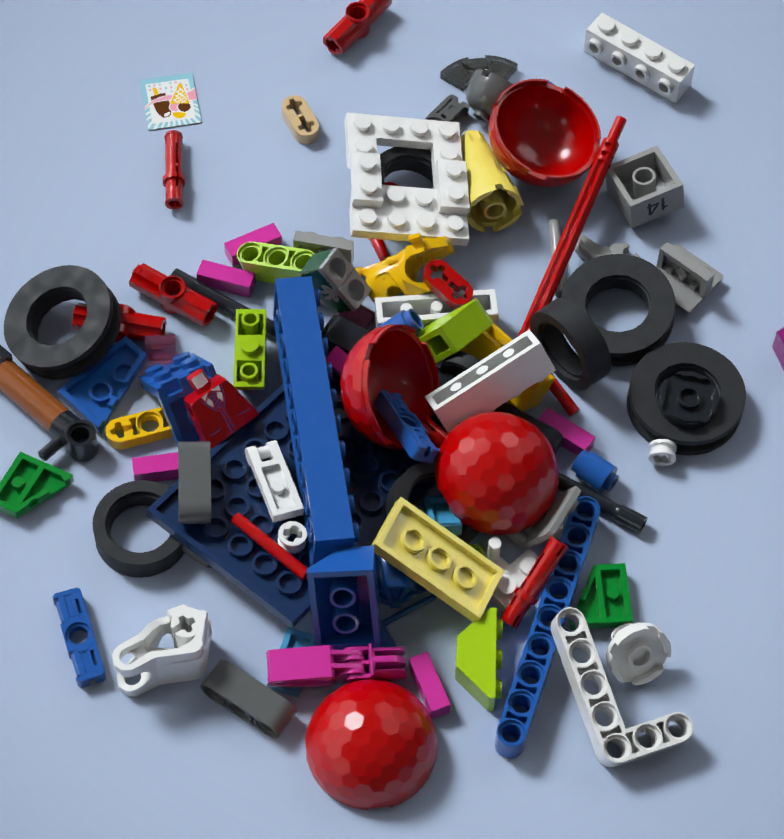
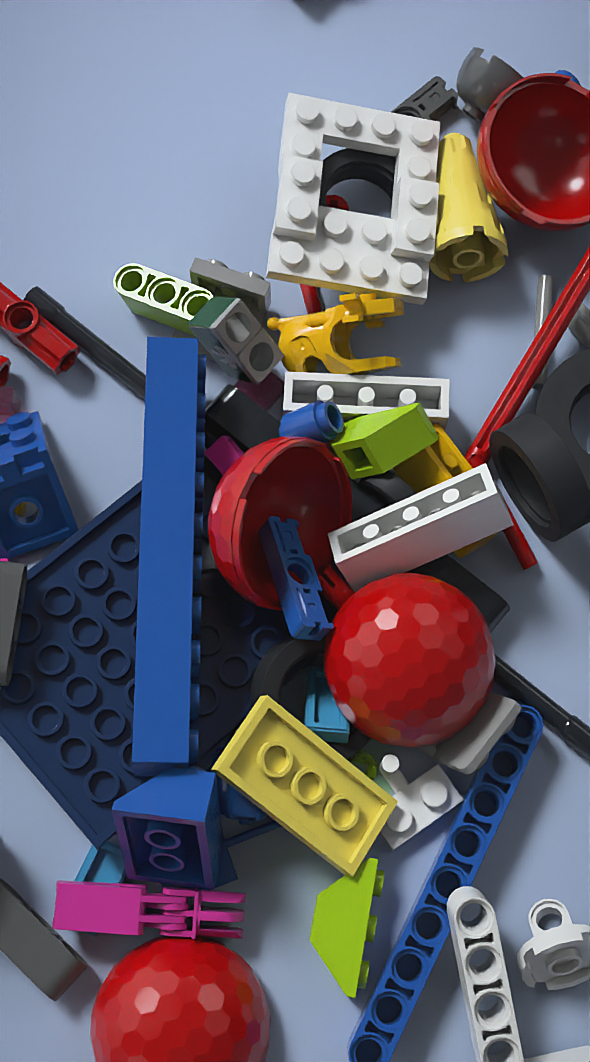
camera: 10 degrees right, 15 degrees up
sticker [140,72,202,130] -> none
red pin [162,130,186,210] -> none
red torso [184,369,259,449] -> none
dark pink piece [196,259,256,298] -> none
dark pink piece [224,223,282,267] -> none
red bar [231,512,308,581] -> none
lime slope [233,309,267,390] -> none
white plate [245,440,304,523] -> none
white bush [278,521,307,554] -> none
tan beam [282,95,319,144] -> none
dark pink piece [408,652,451,719] -> none
red beam [423,259,473,309] -> none
clear smoke tile [440,55,518,91] -> none
red pin [500,536,569,629] -> none
dark pink piece [538,407,595,456] -> none
green wing [569,563,633,630] -> none
blue brick [571,450,619,493] -> none

